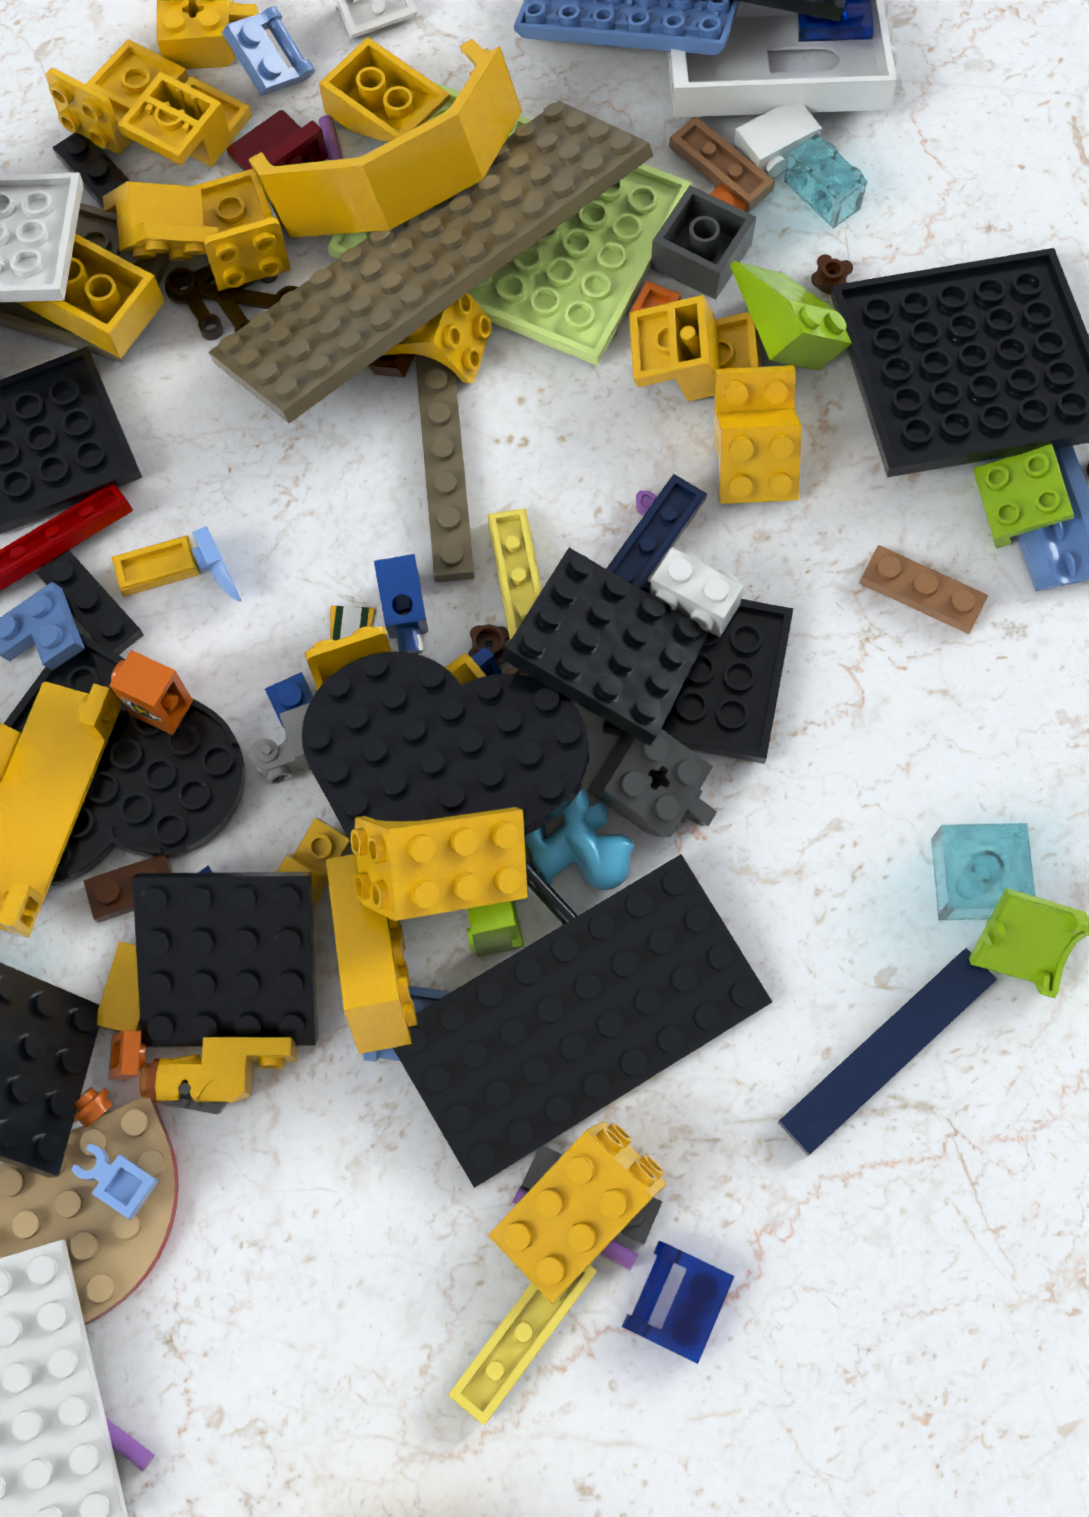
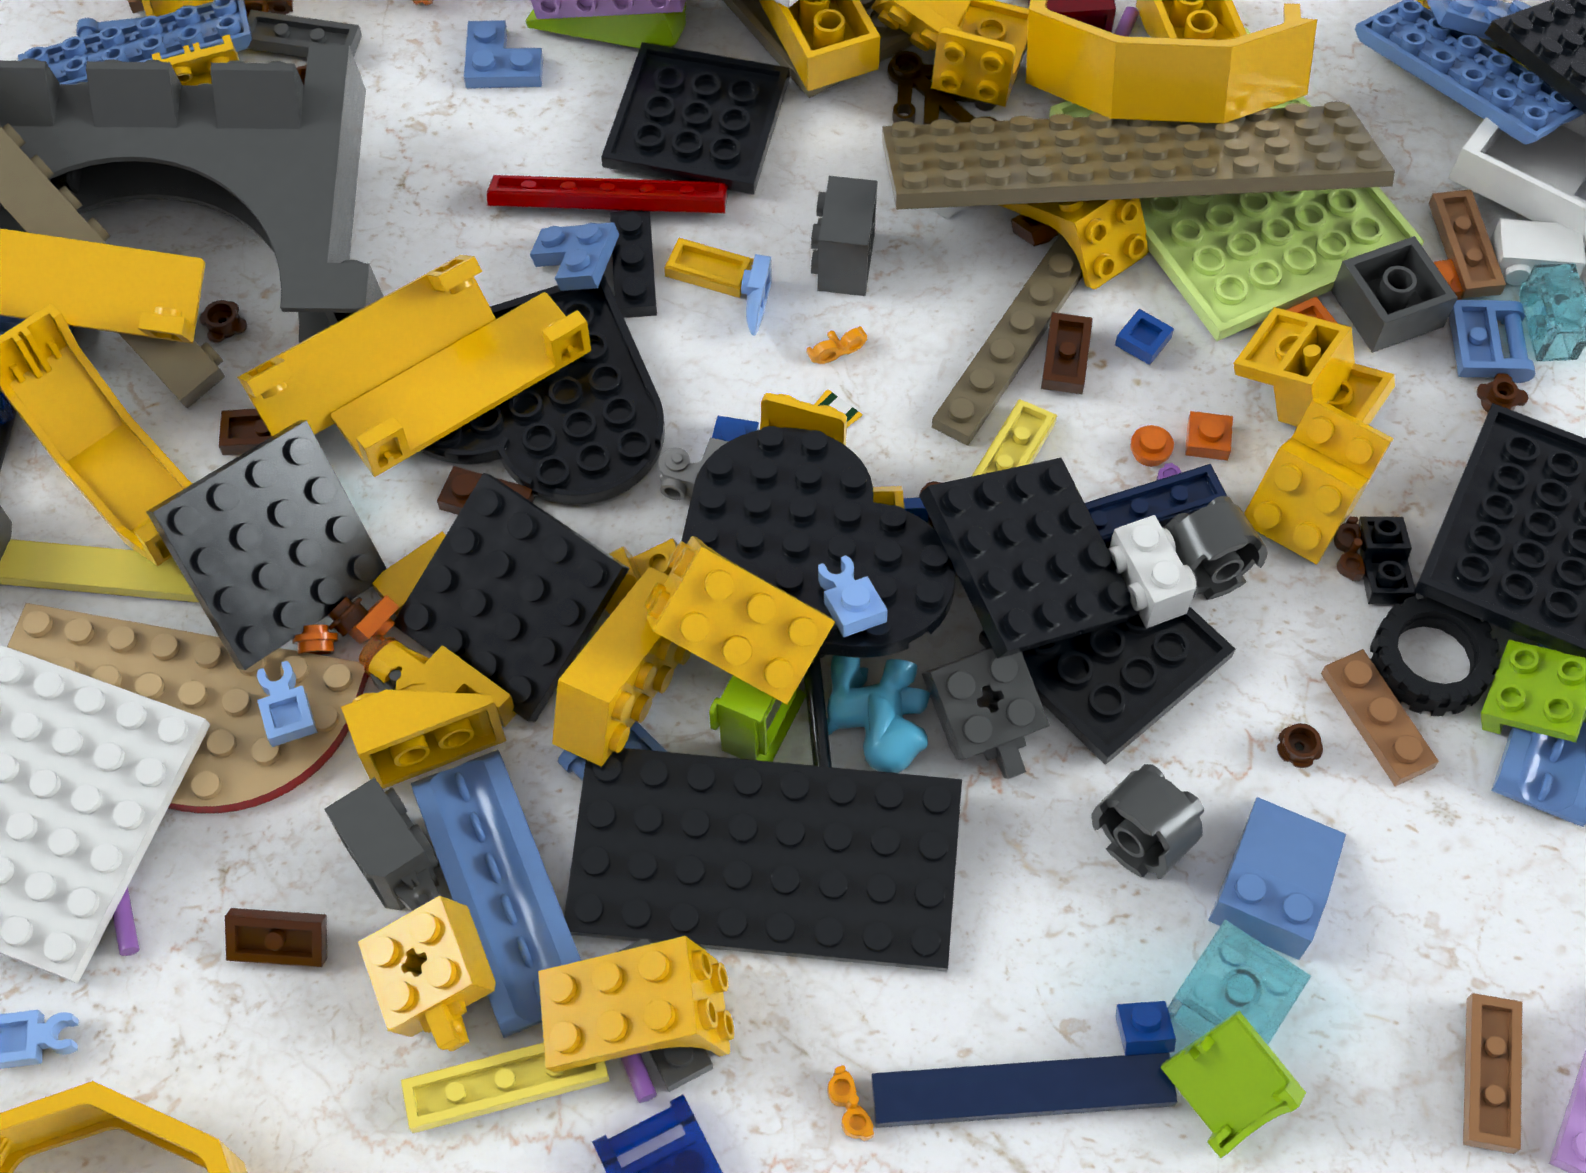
camera: 35 degrees right, 10 degrees down
orange brick [109,650,193,735] -> none
blue torso [374,554,429,654] -> none
lime slope [730,261,852,371] -> none
none -> reddish brown plate [225,908,327,967]
none -> dark grey hinge [324,777,440,912]
none -> reddish brown plate [328,596,369,637]
none -> yellow slope [341,689,506,789]
none -> yellow hinge [358,896,496,1052]
none -> medium blue plate [410,750,581,1038]
none -> light orange piece [806,326,867,364]
none -> dark grey brick [811,176,878,296]
none -> light blue plate [818,555,888,637]
none -> light orange piece [827,1065,874,1141]
none -> reddish brown plate [1041,312,1093,395]
none -> dark grey brick [1091,764,1204,879]
none -> blue plate [1115,309,1174,365]
none -> blue plate [1115,1001,1176,1056]
none -> orange plate [1130,425,1174,467]
none -> dark grey brick [1166,496,1268,600]
none -> orange plate [1185,411,1233,461]
none -> medium blue slope [1208,797,1346,960]
none -> reddish brown plate [1277,723,1323,768]
none -> reddish brown piece [1334,517,1365,581]
none -> black slope [1358,517,1416,605]
none -> black tyre [1370,596,1500,716]
none -> medium blue plate [1449,300,1536,383]

